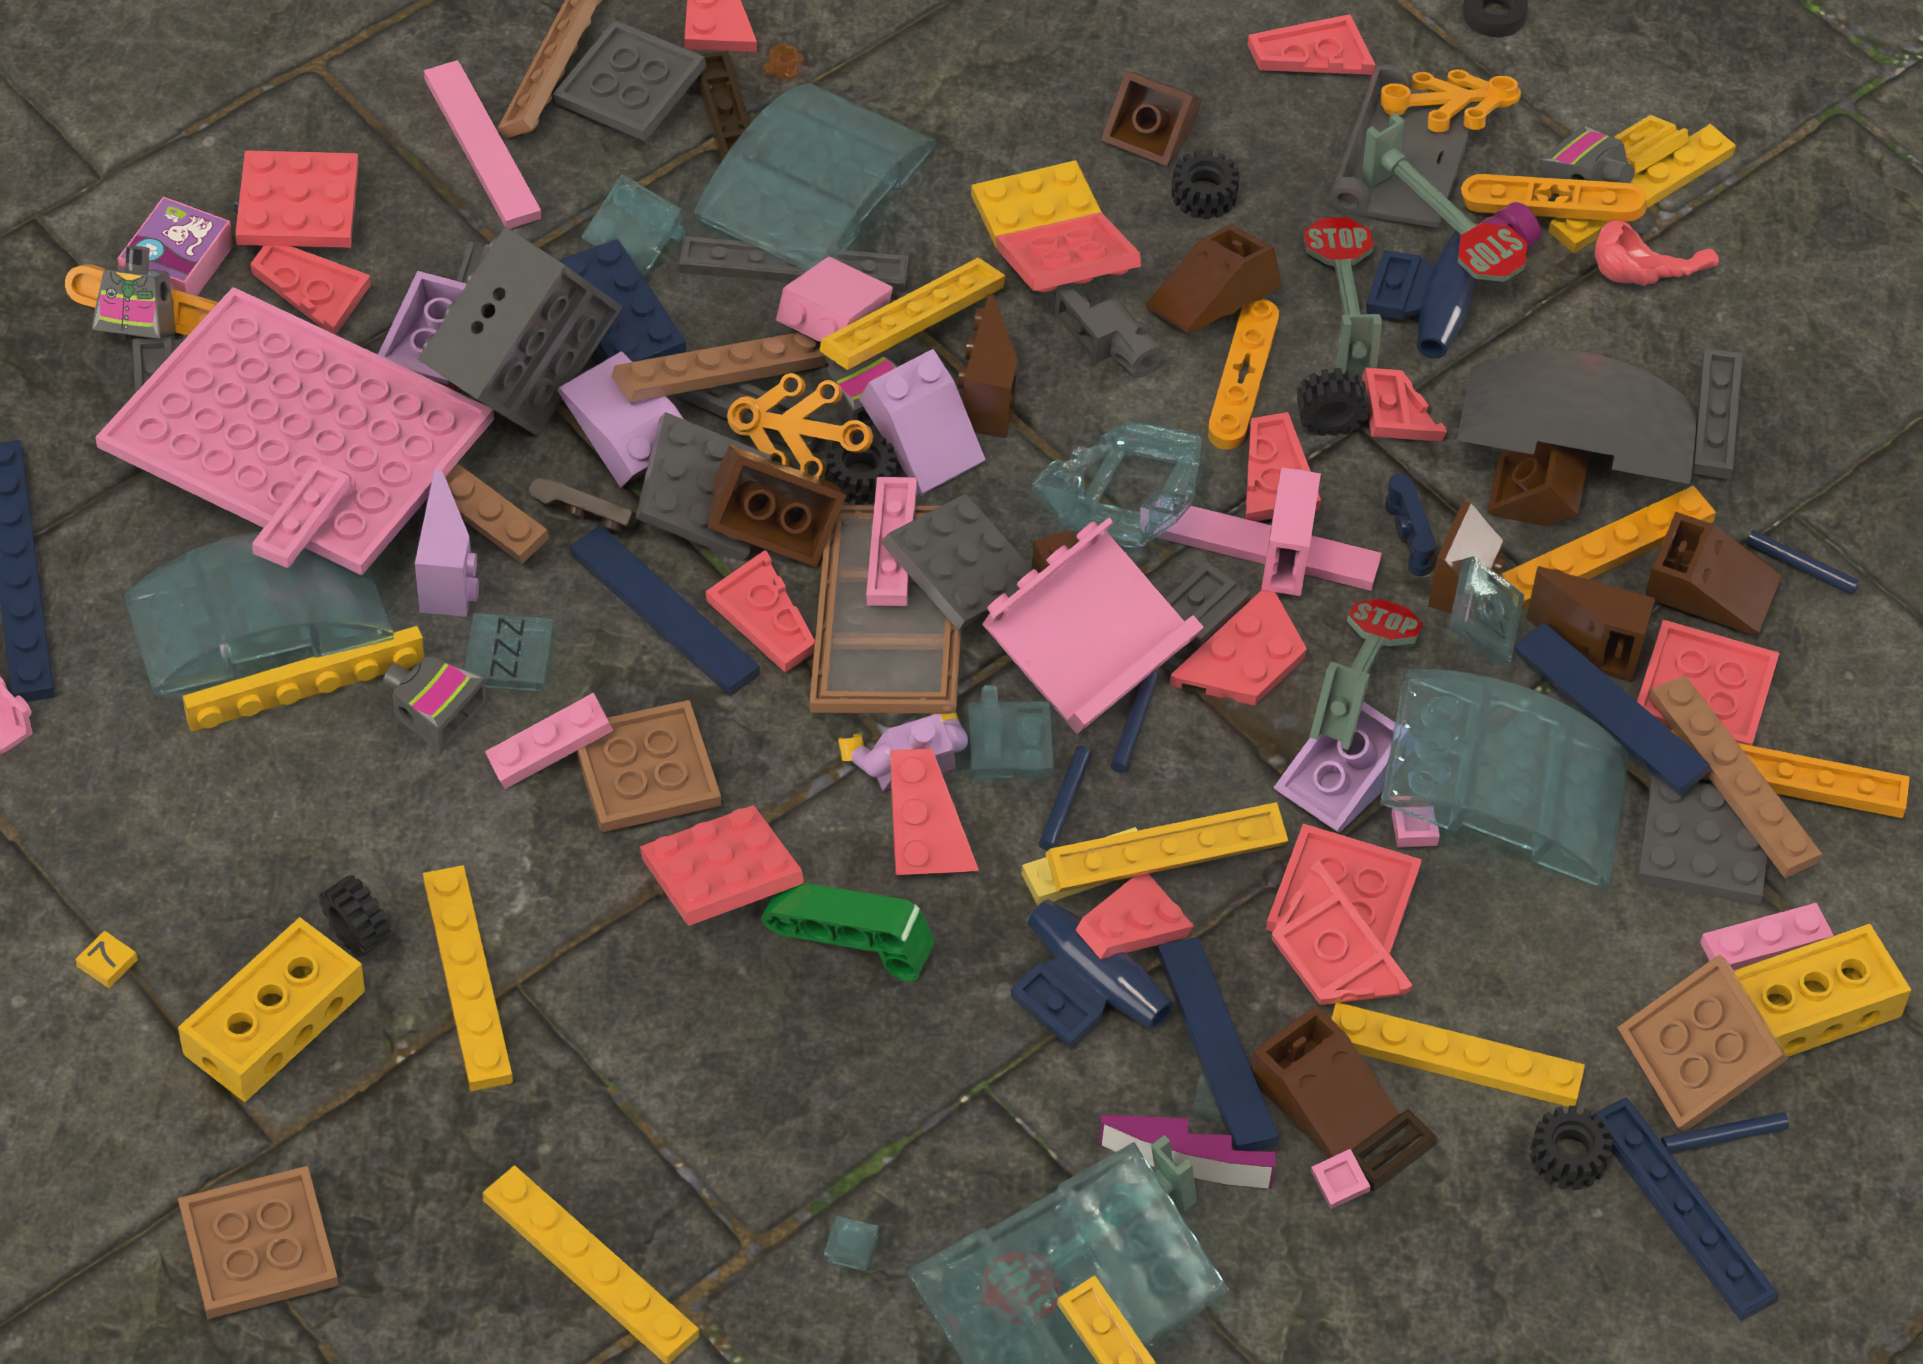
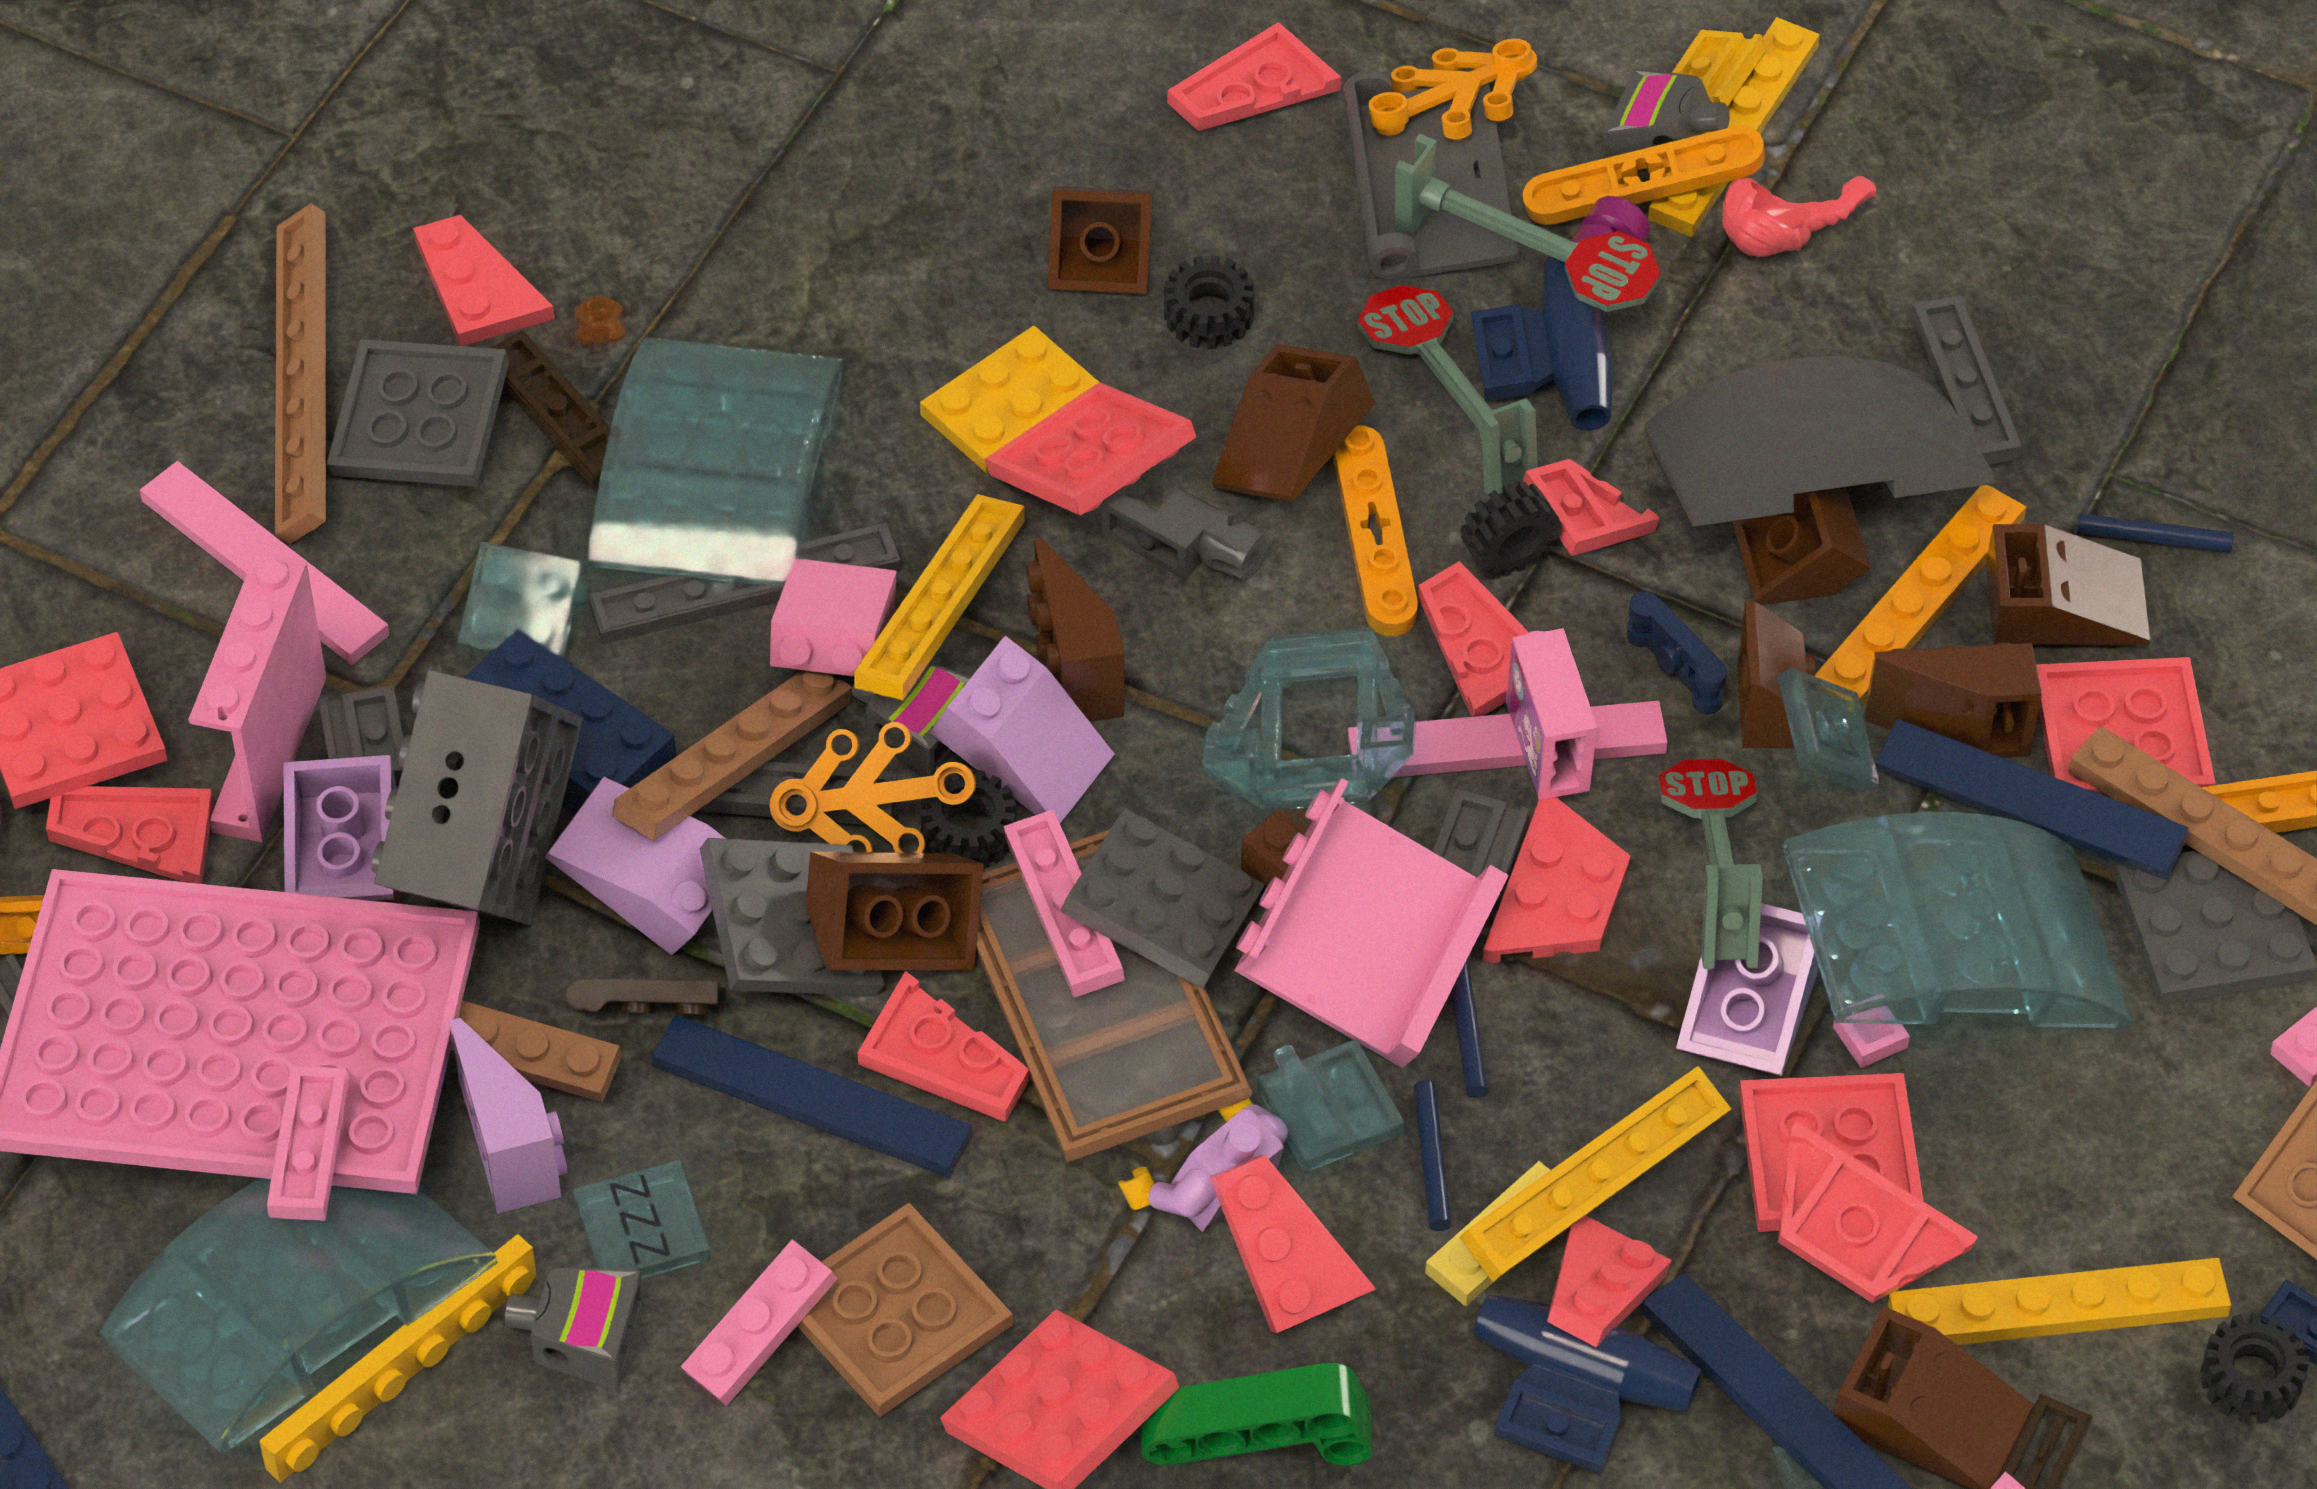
camera: 20 degrees left, 0 degrees up
none -> bright pink panel [189,553,327,843]

